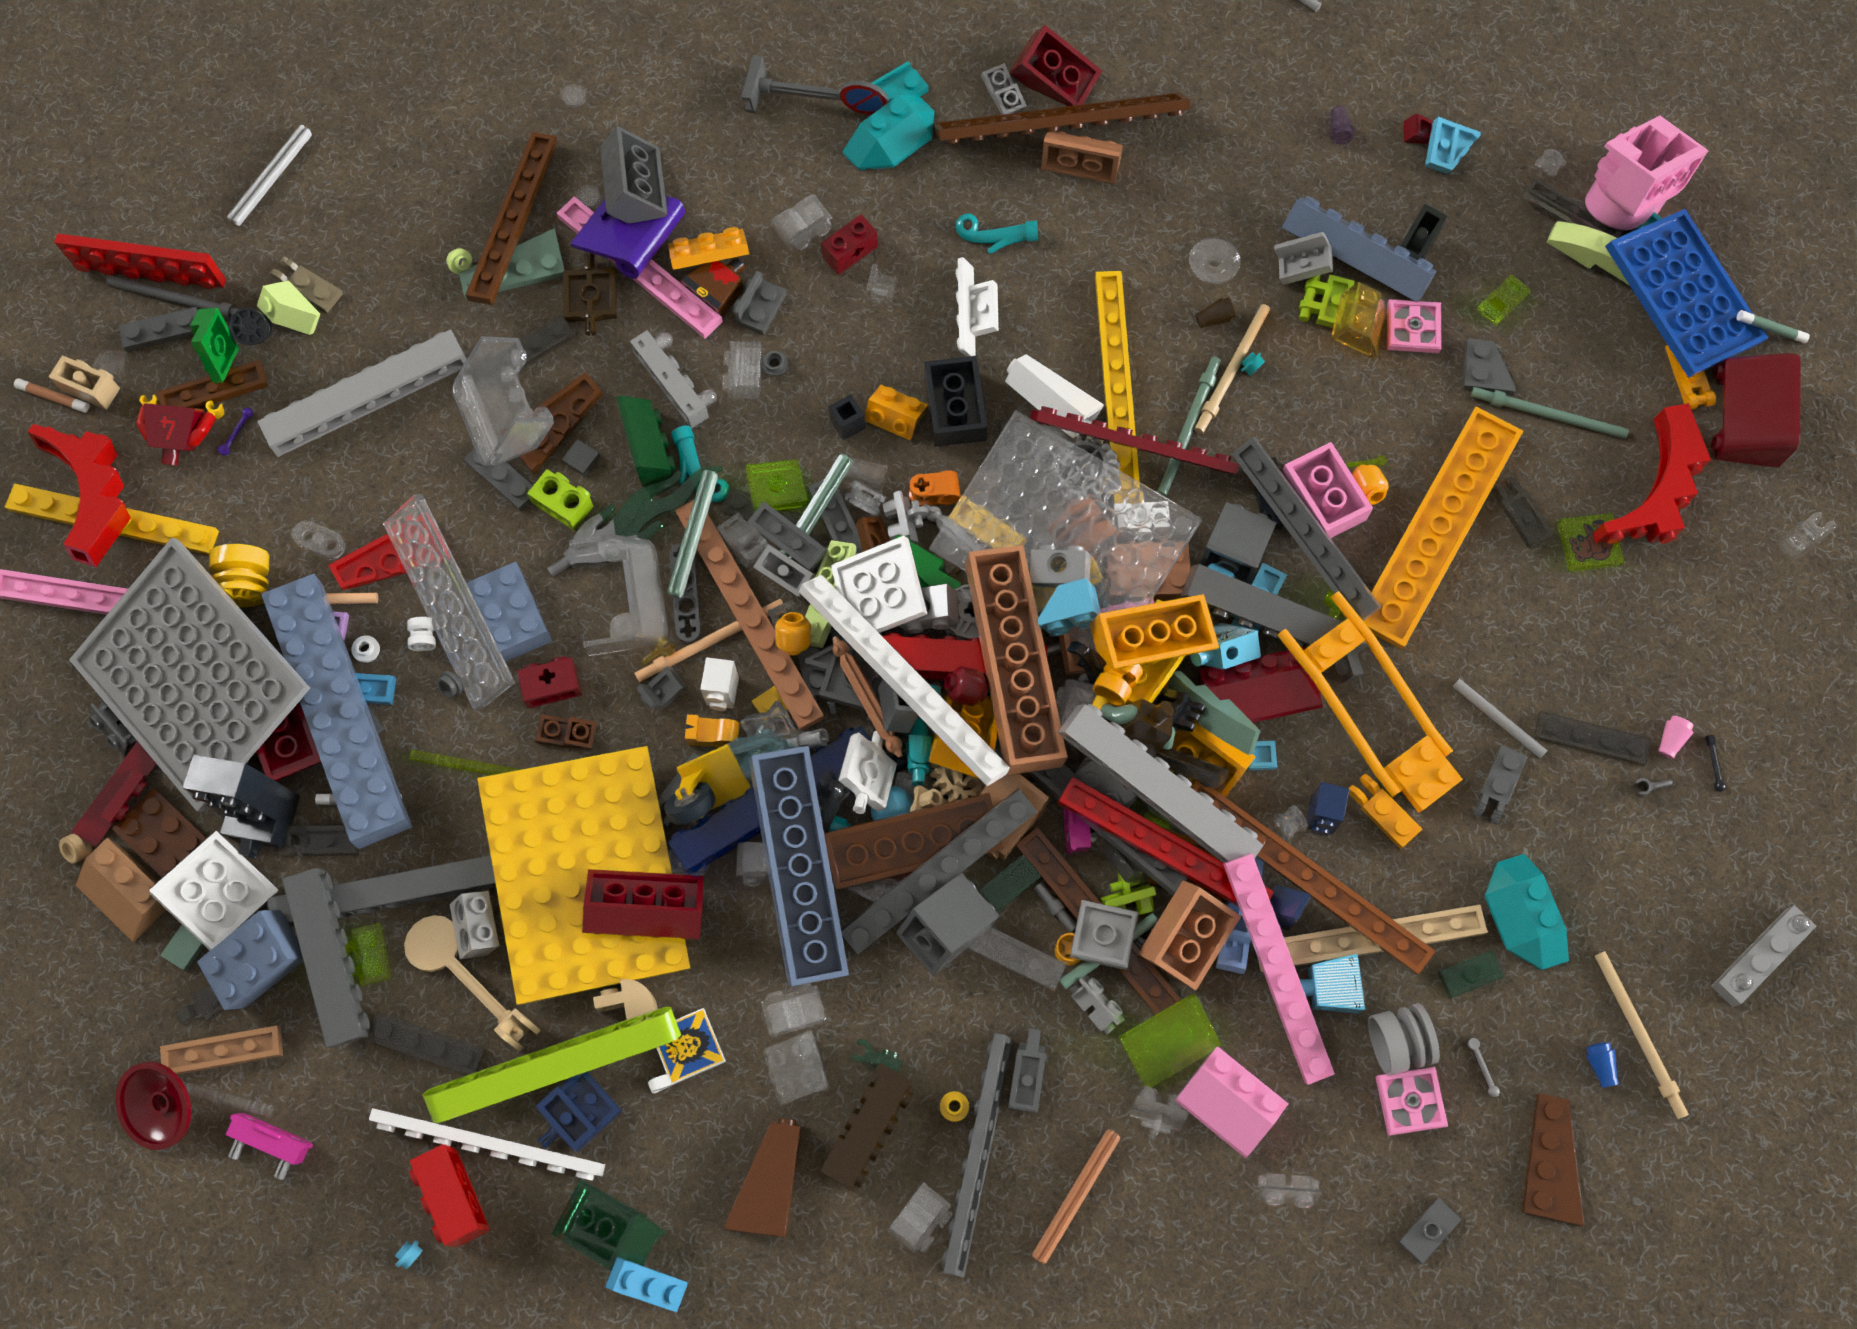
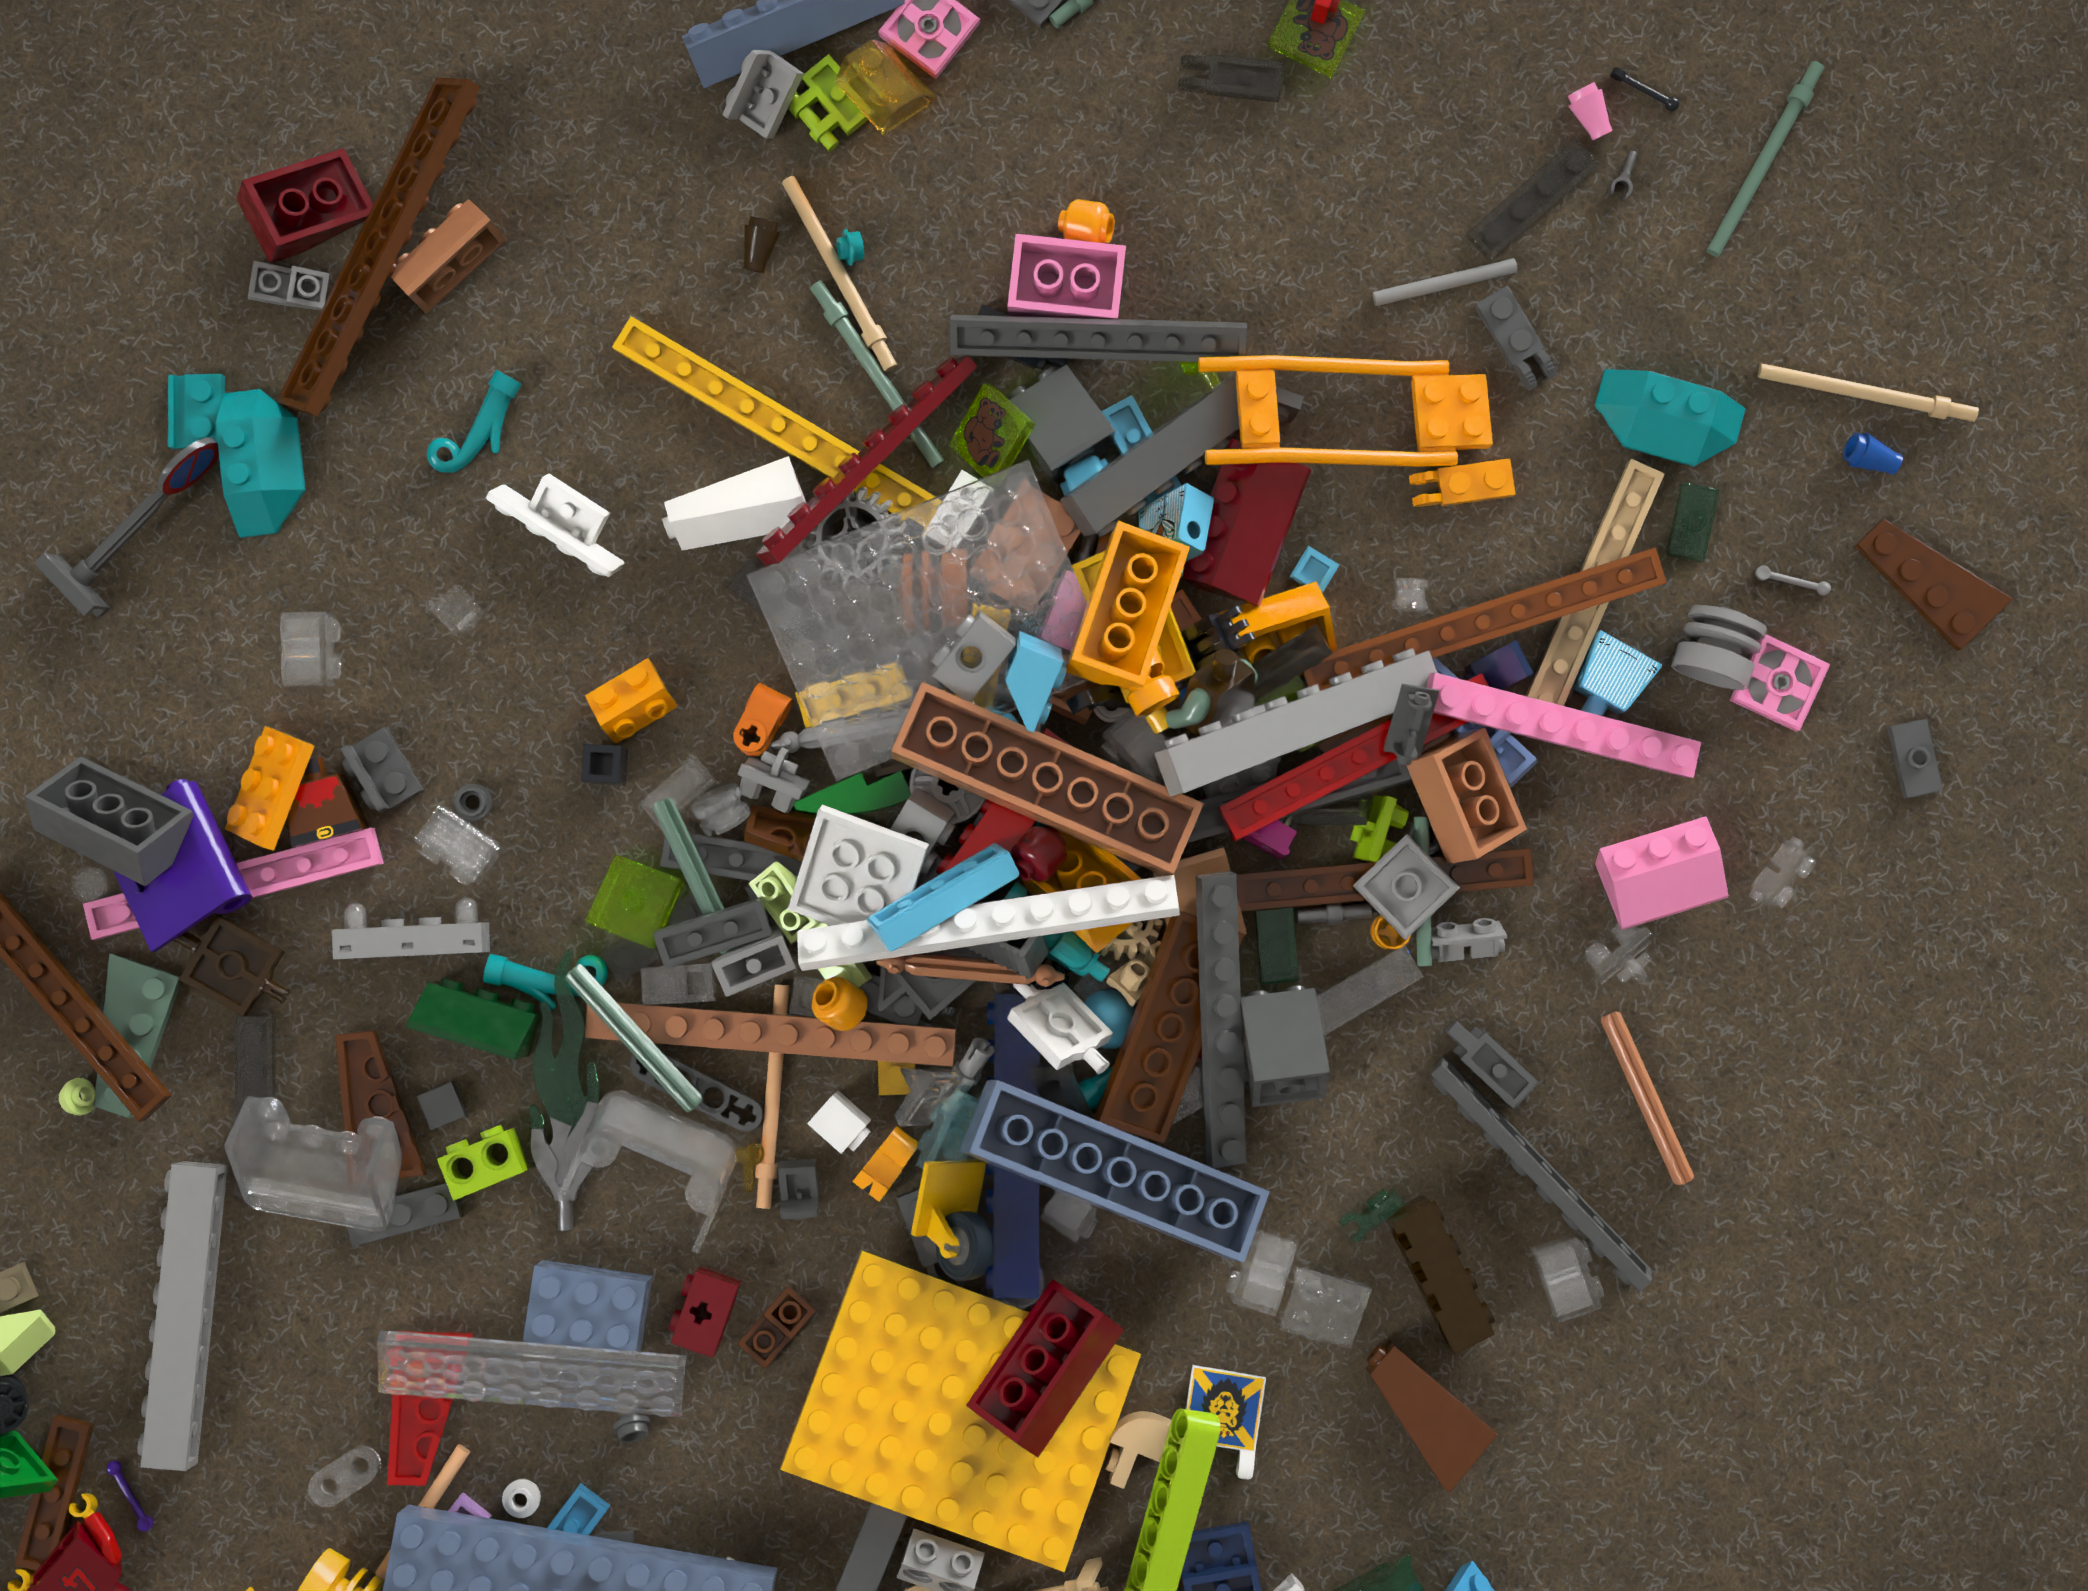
camera: 60 degrees left, 15 degrees up
white wheel [407,617,436,651] -> none
clear neon green bar [410,749,521,775] -> none
dark red brick [821,214,878,275] -> none
black brick [924,355,987,447] -> none
yellow plate [940,1091,969,1122] -> none
clear neon green tile [1119,994,1222,1090] -> none
sand green slope [1167,671,1260,755] -> none
clear dish [1189,237,1241,284] -> none
dark blue brick [1305,782,1349,836] -> none
clear neon green hinge [1345,455,1387,468] -> none
light orange plate [1364,407,1523,650] -> none
light grey piece [1711,905,1816,1007] -> none
none -> medium azure slope [866,843,1019,952]
none -> tile [949,383,1035,486]
none -> dark grey hinge [1383,683,1439,765]
none -> sand green bar [1706,61,1825,257]

